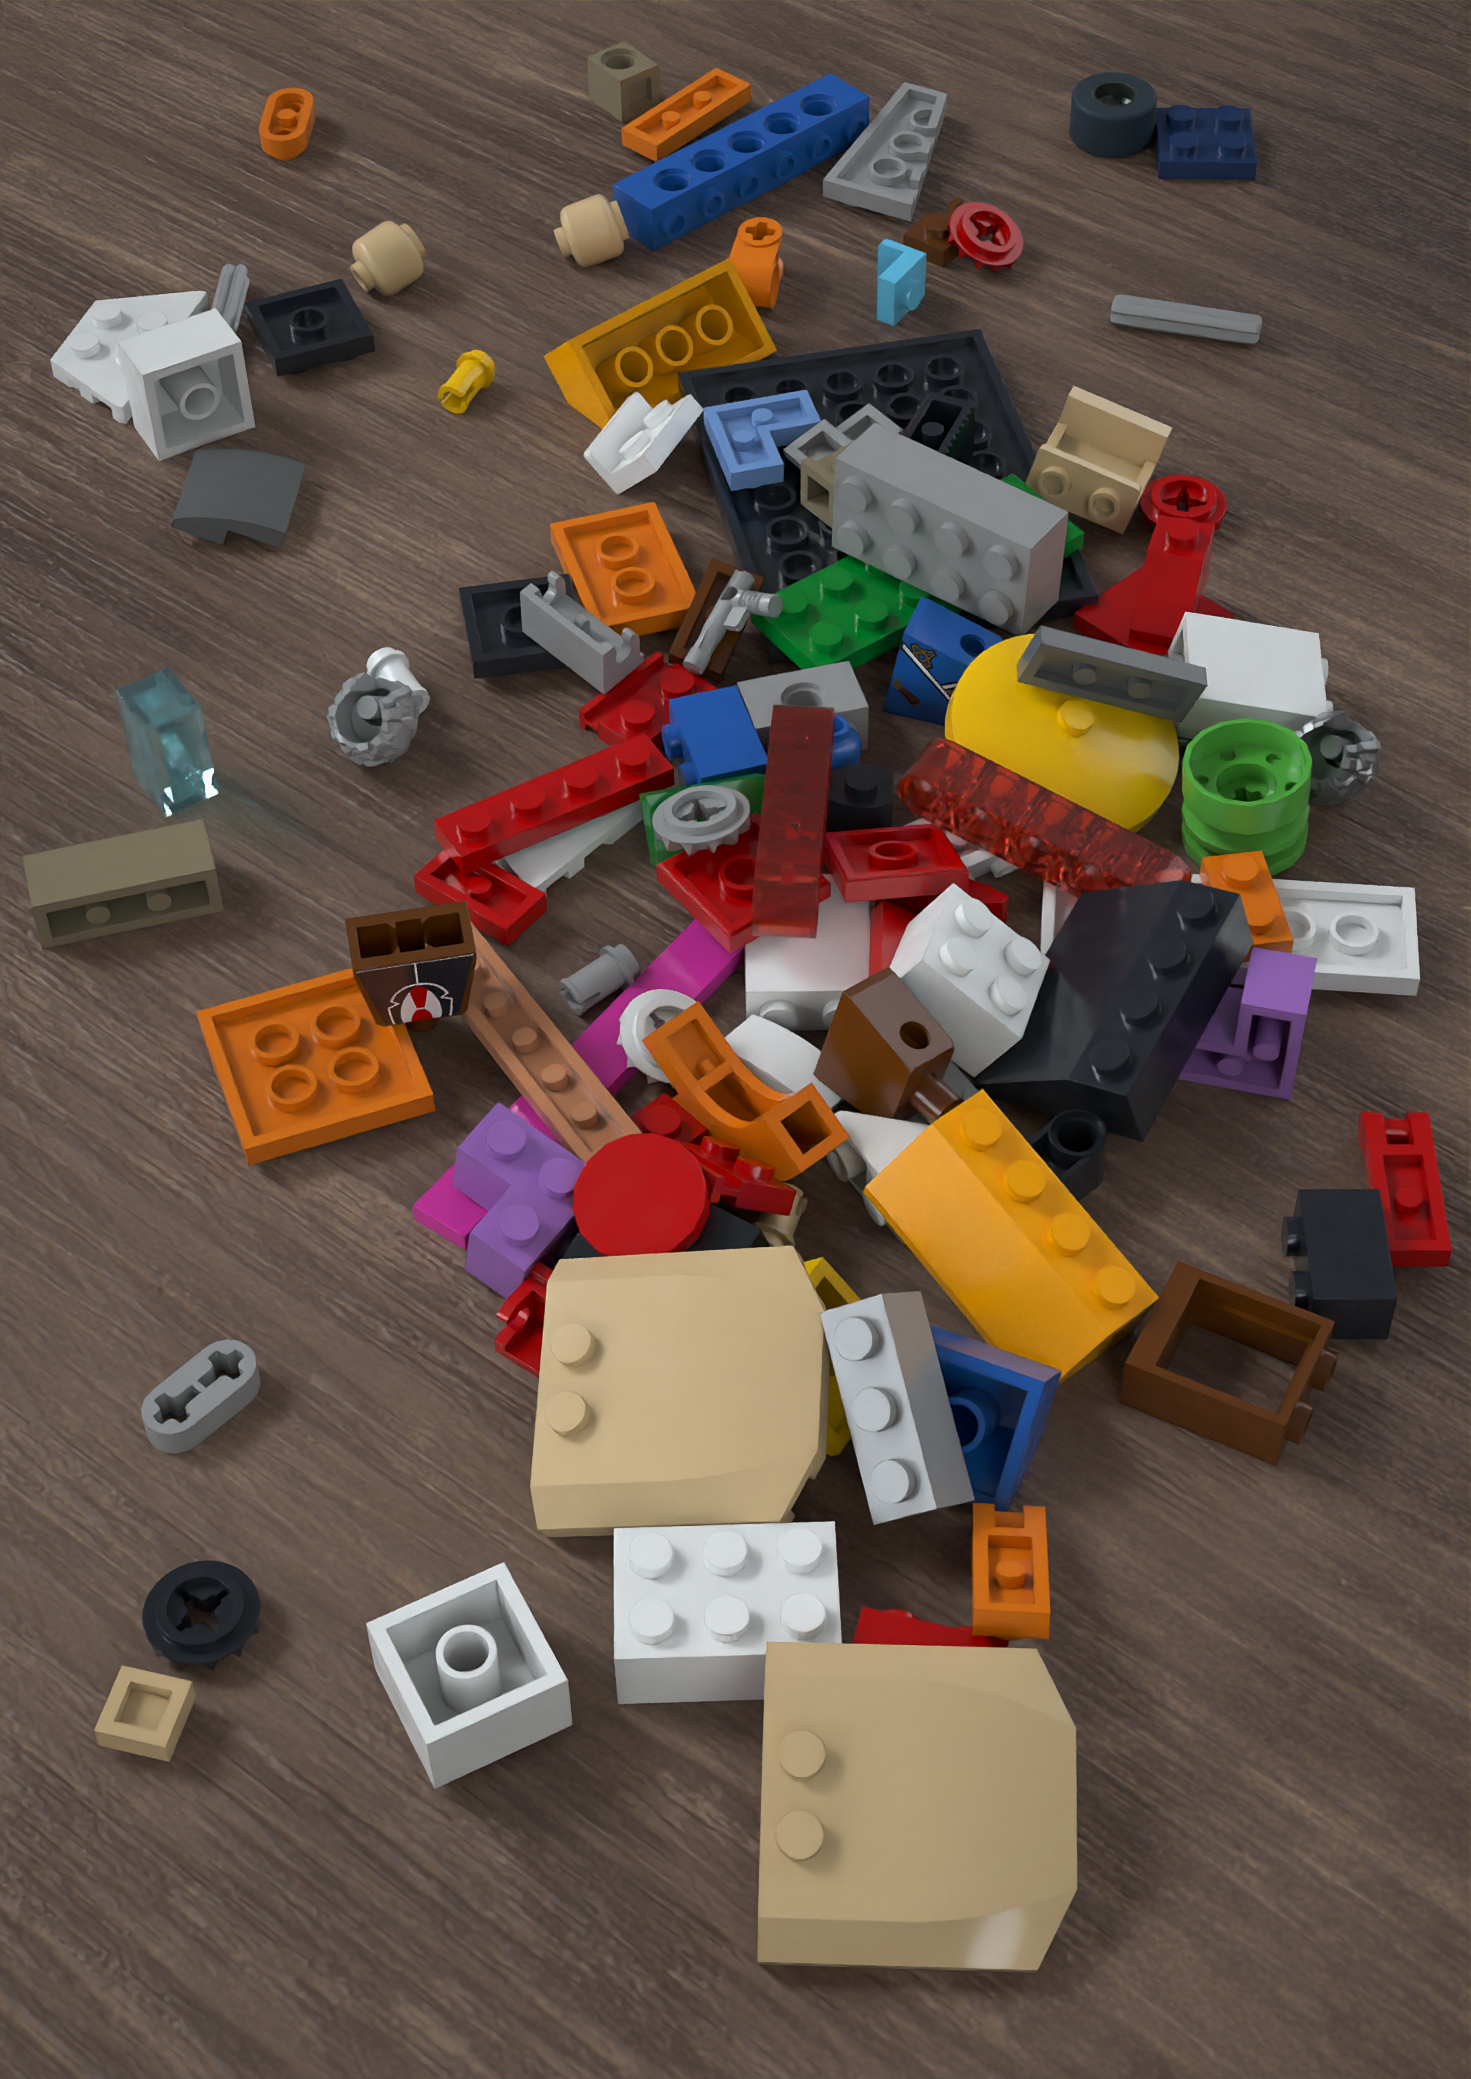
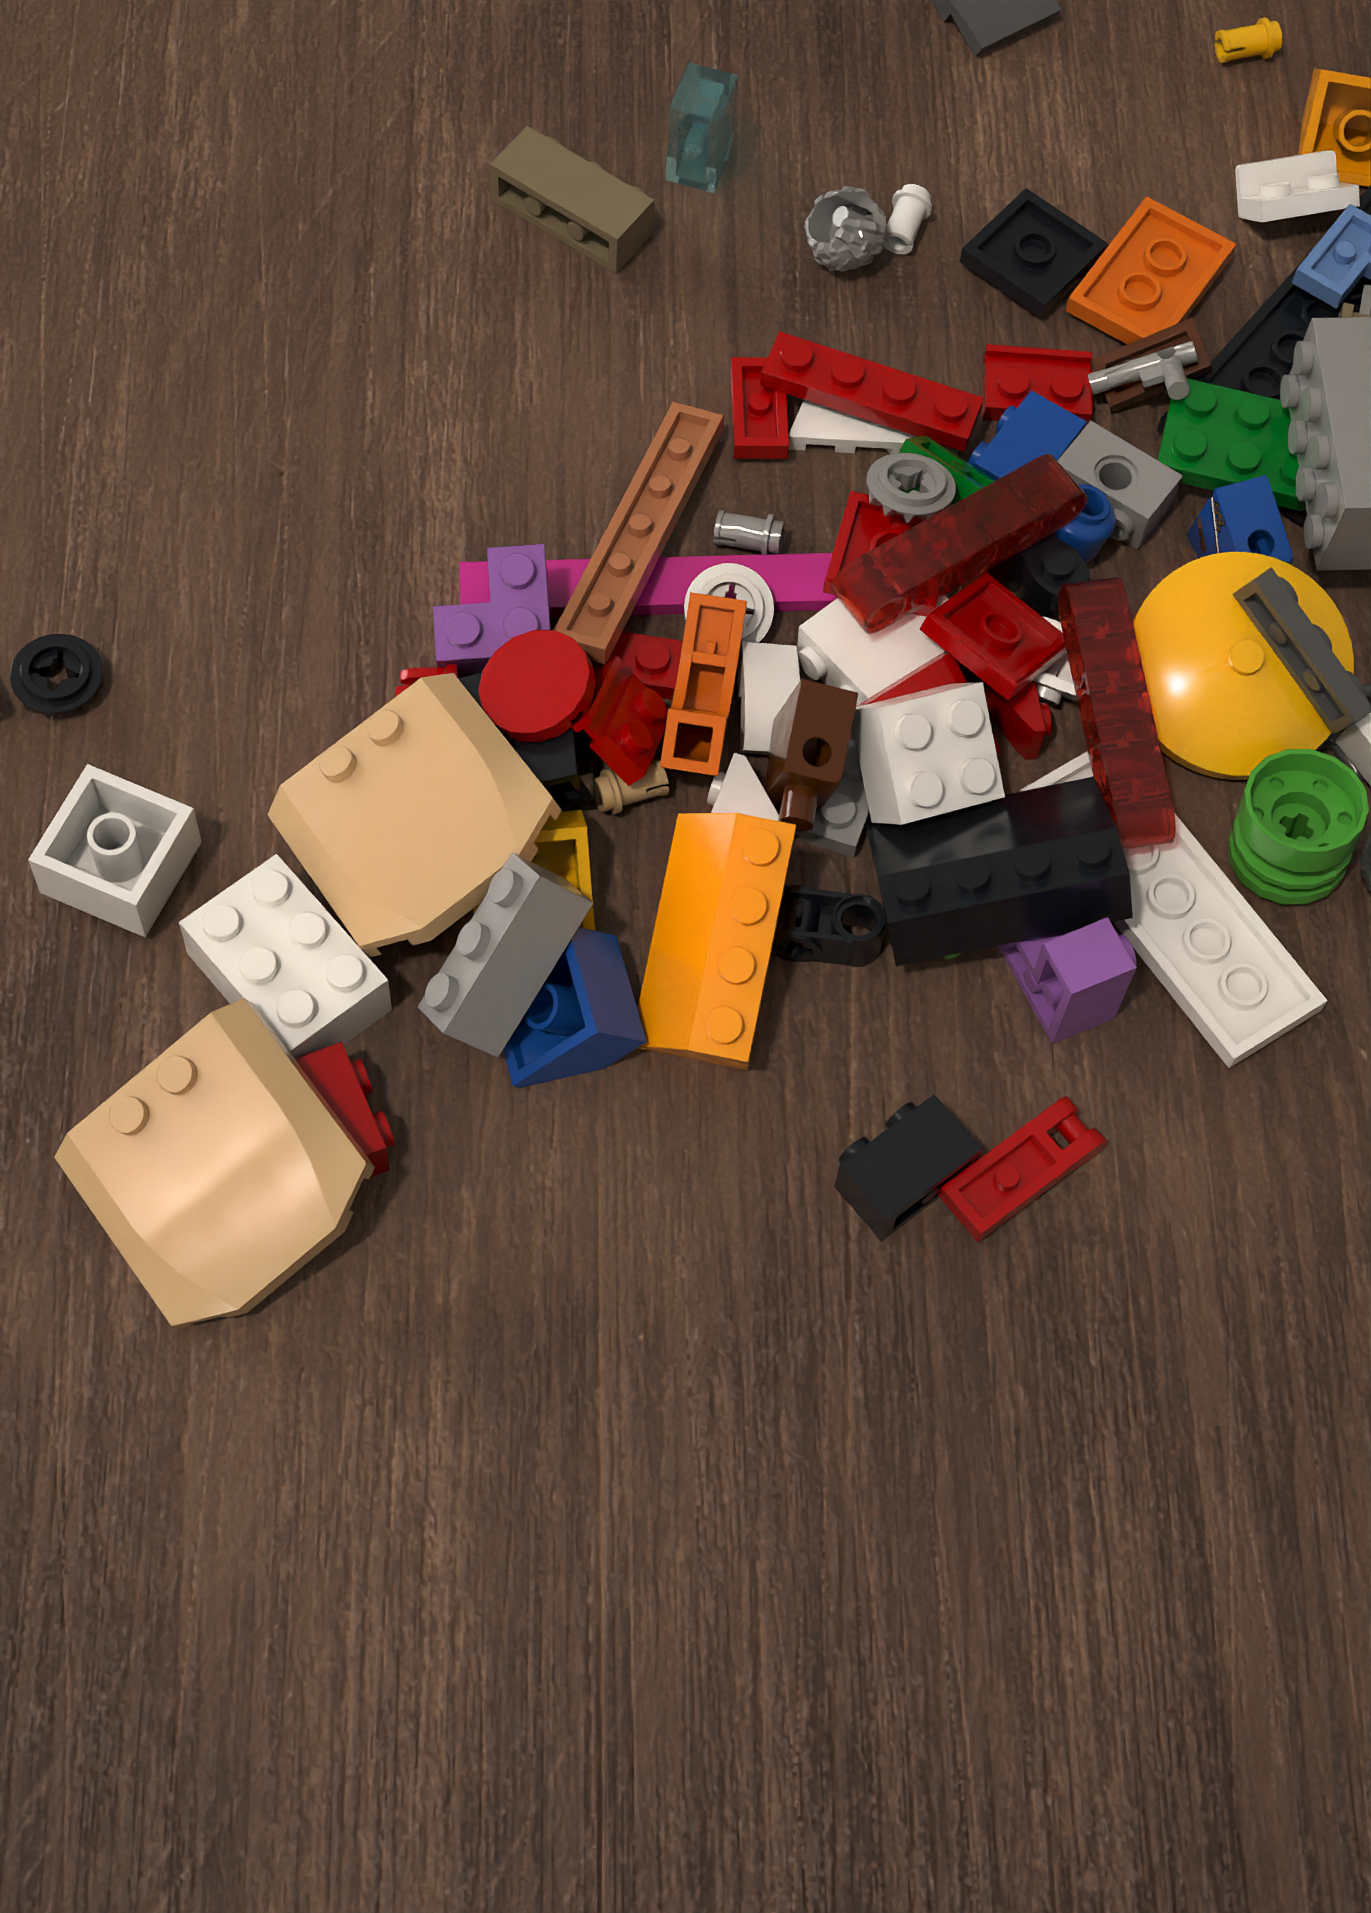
camera: 45 degrees right, 15 degrees up
light grey beam [141,1339,261,1454] -> none
orange plate [196,968,436,1166] -> none
torso [345,901,477,1033] -> none
light grey hinge [520,571,644,694] -> none
orange plate [971,1503,1051,1641] -> none
reddish brown window [1119,1261,1339,1466] -> none
orange plate [1200,850,1294,963] -> none

